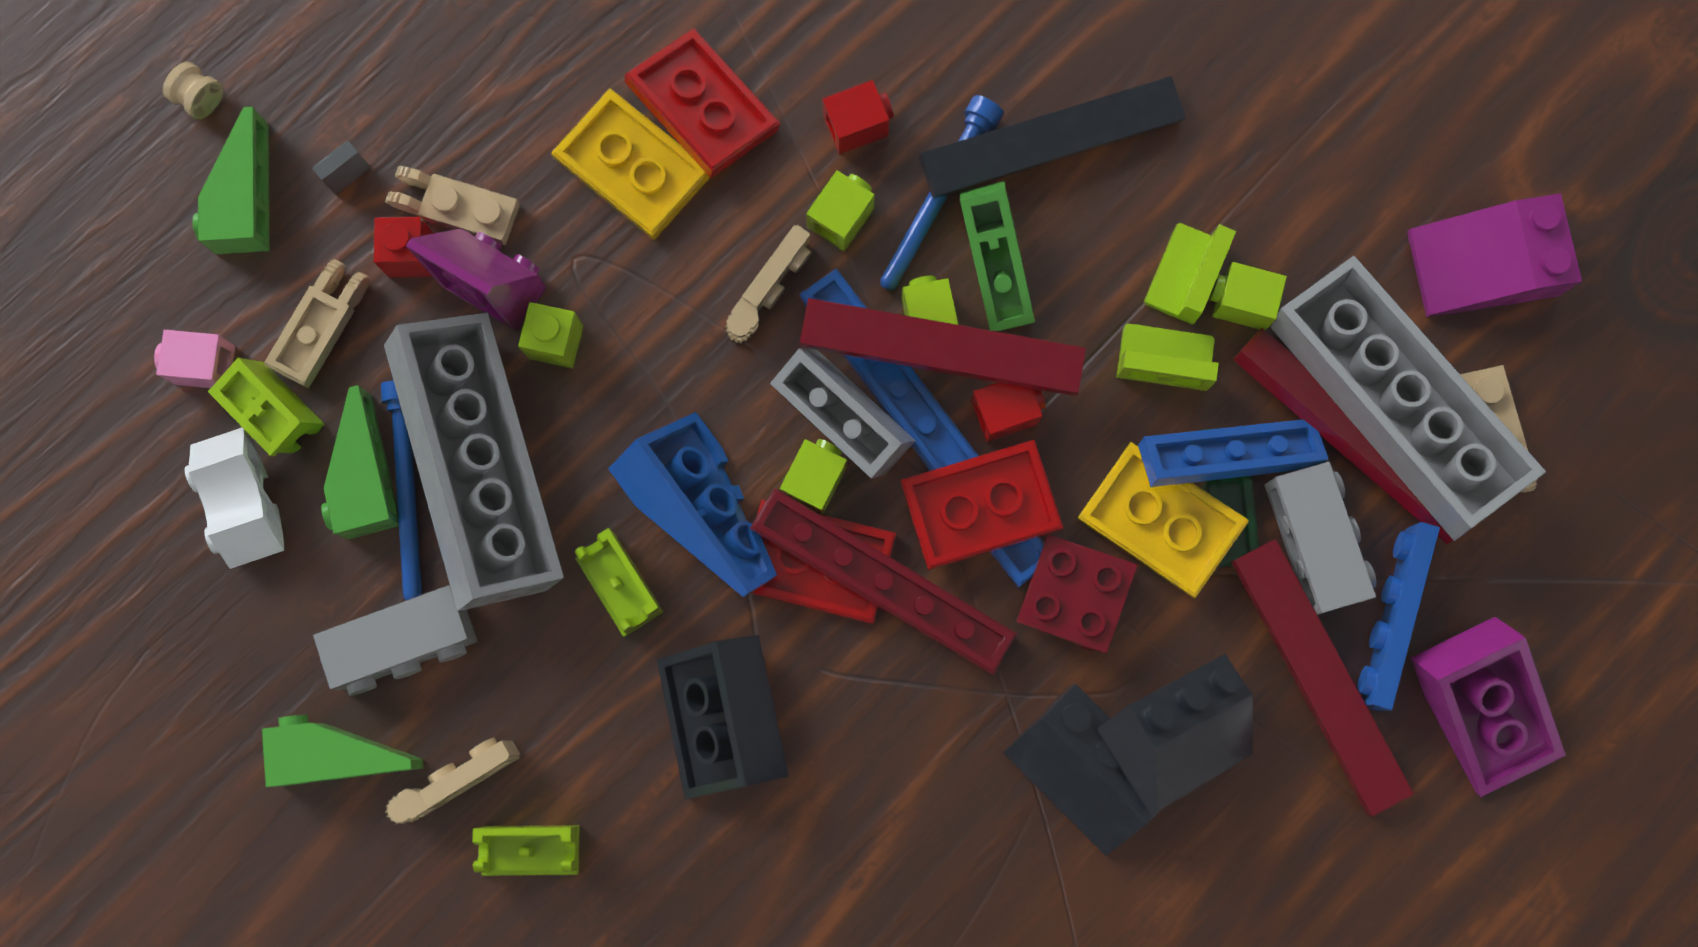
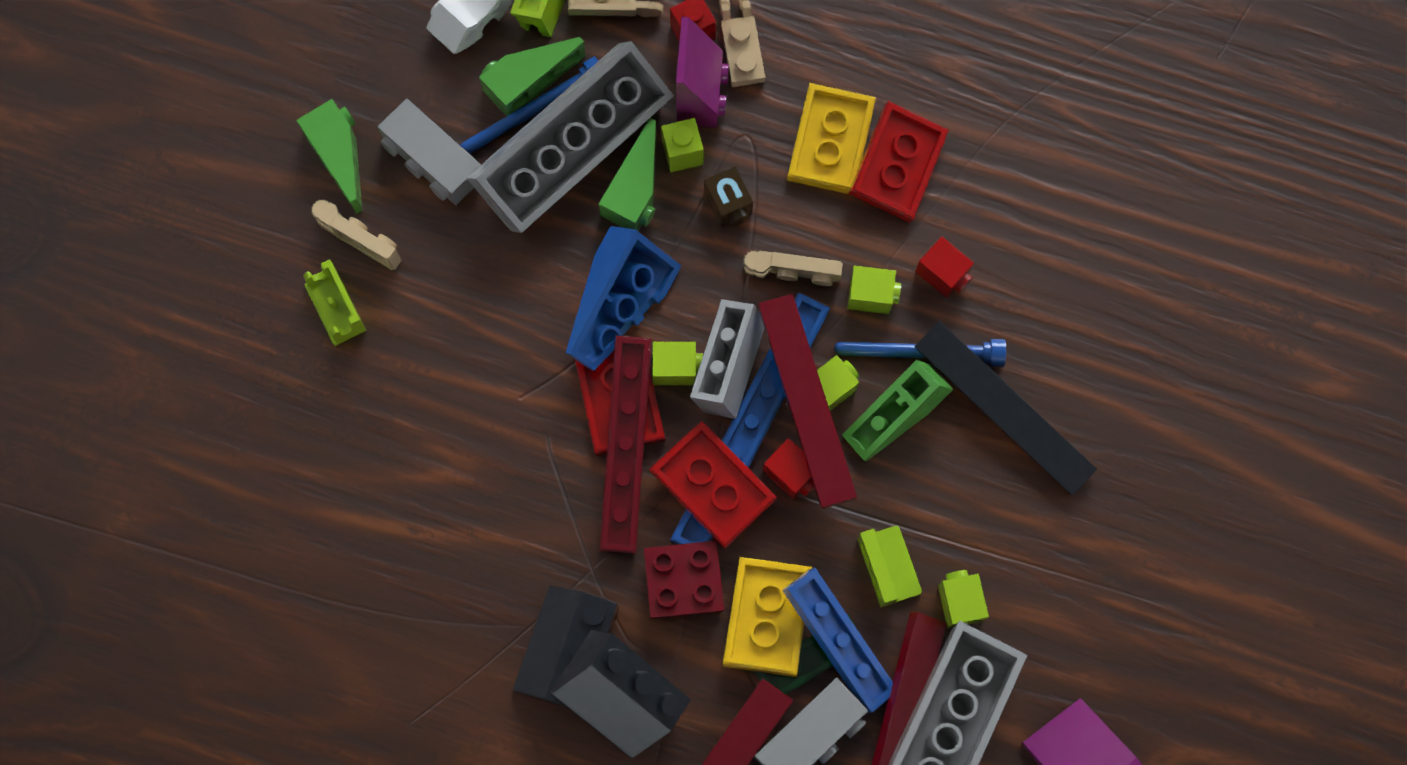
camera: 60 degrees right, 5 degrees down
lime hinge [575,528,664,637] -> none
black slope [657,635,789,800] -> none
lime panel [1144,223,1236,325] -> none
none -> bright green slope [599,118,657,231]
none -> dark brown brick [704,166,754,228]

